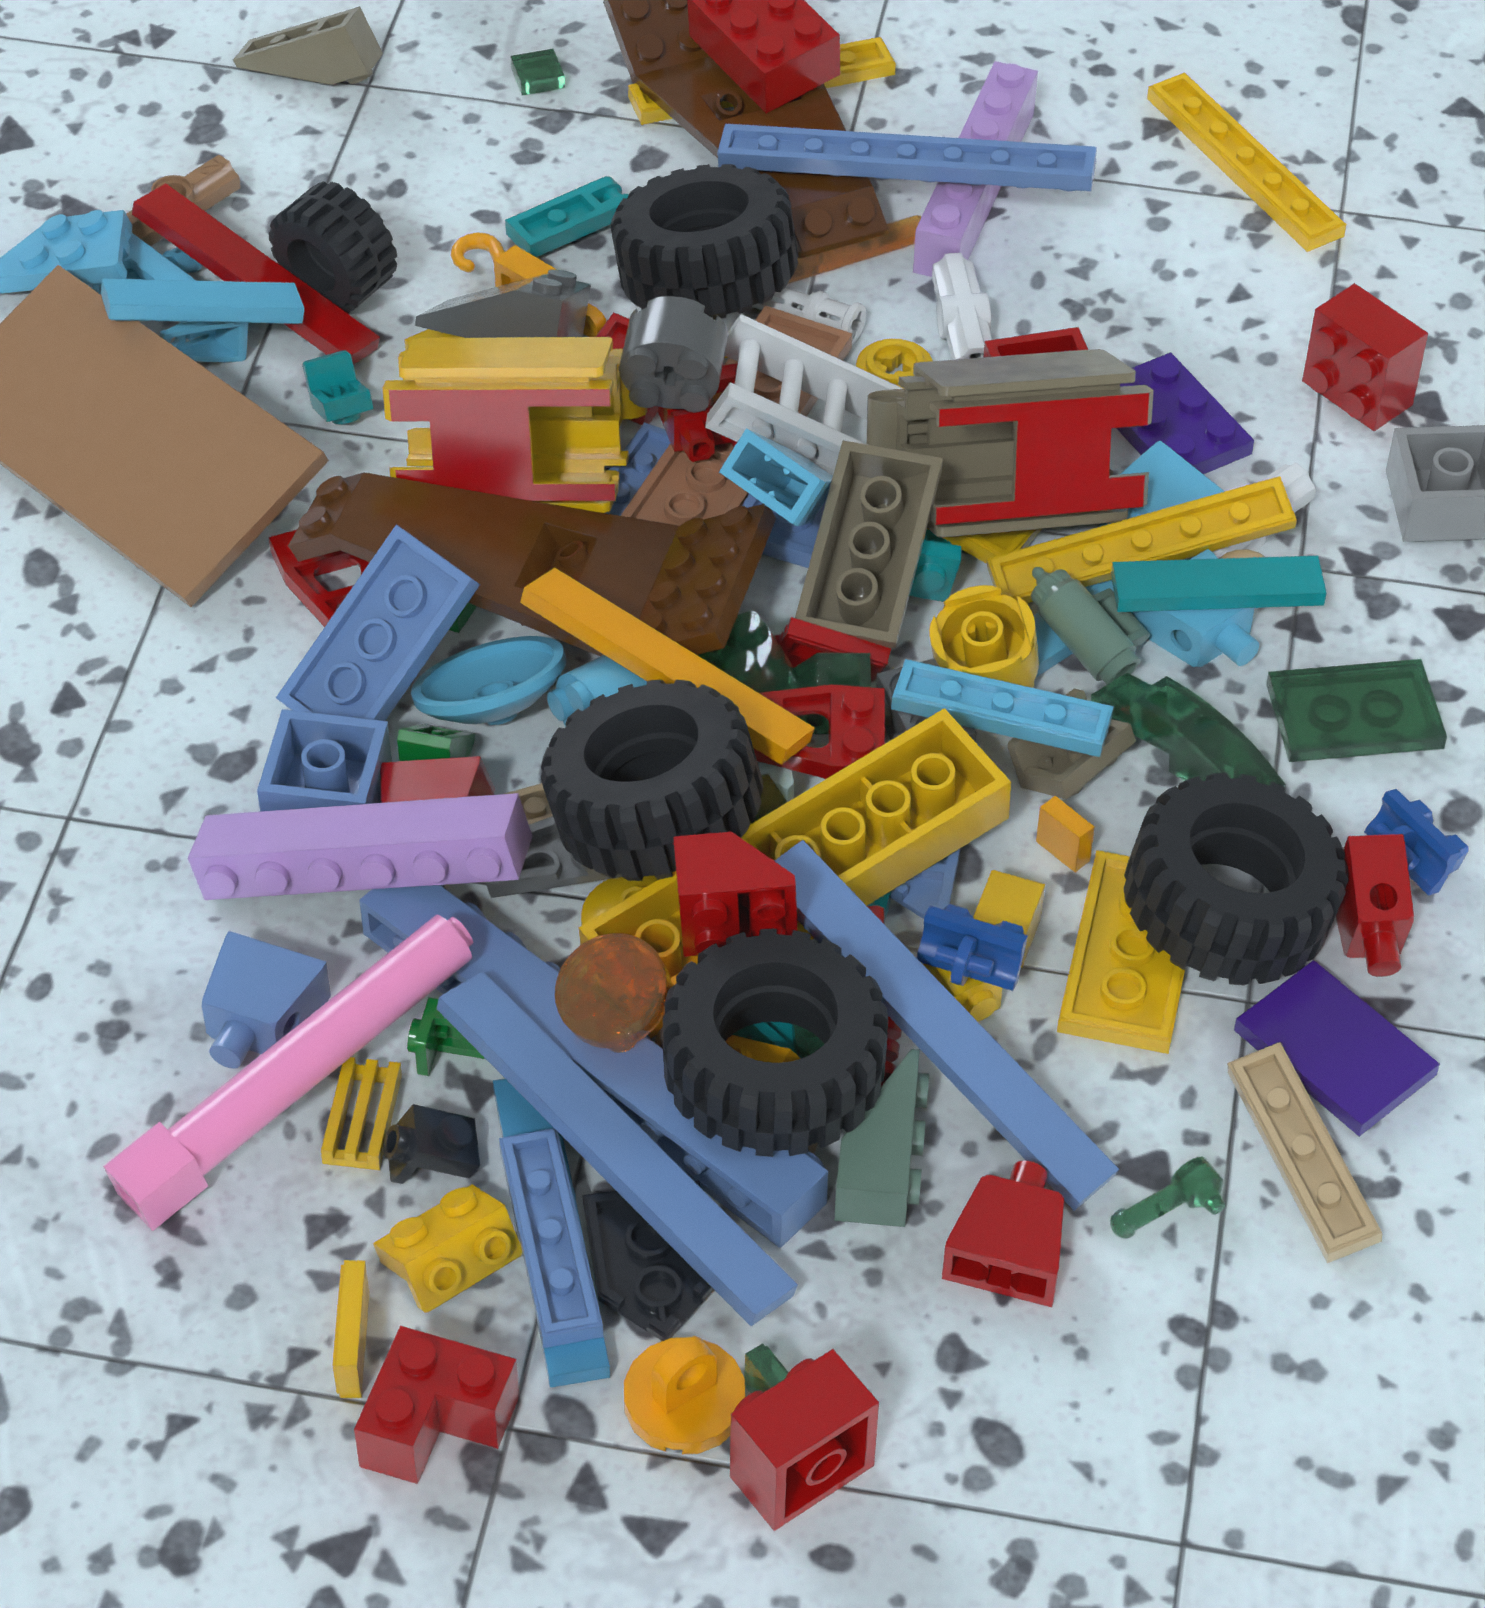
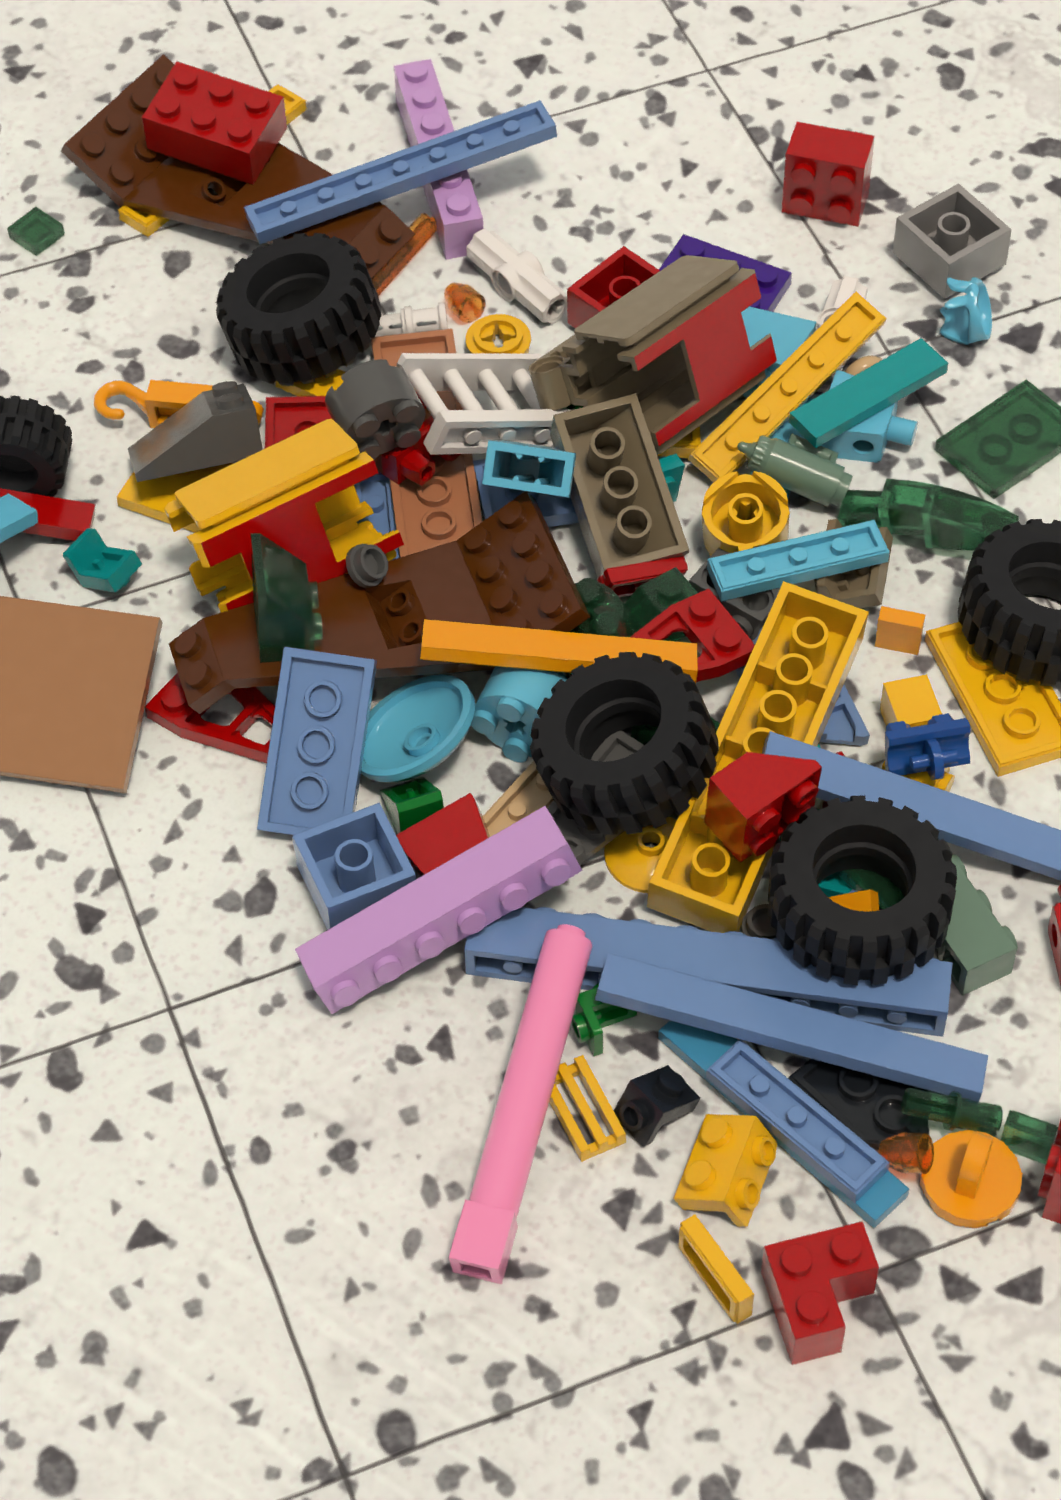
camera: 30 degrees left, 5 degrees up
medium blue torso [202,931,331,1069] -> none
teal plate [505,176,629,257] -> none
clear orange tile [555,933,674,1053] -> none
yellow tile [1147,72,1347,252] -> none
none -> clear green slope [251,533,323,663]
none -> dark grey plate [346,544,388,588]
none -> clear orange hose [444,282,486,323]
none -> clear orange hose [879,1132,934,1174]
none -> clear green axle [901,1088,1003,1137]
none -> medium azure piece [940,277,992,345]

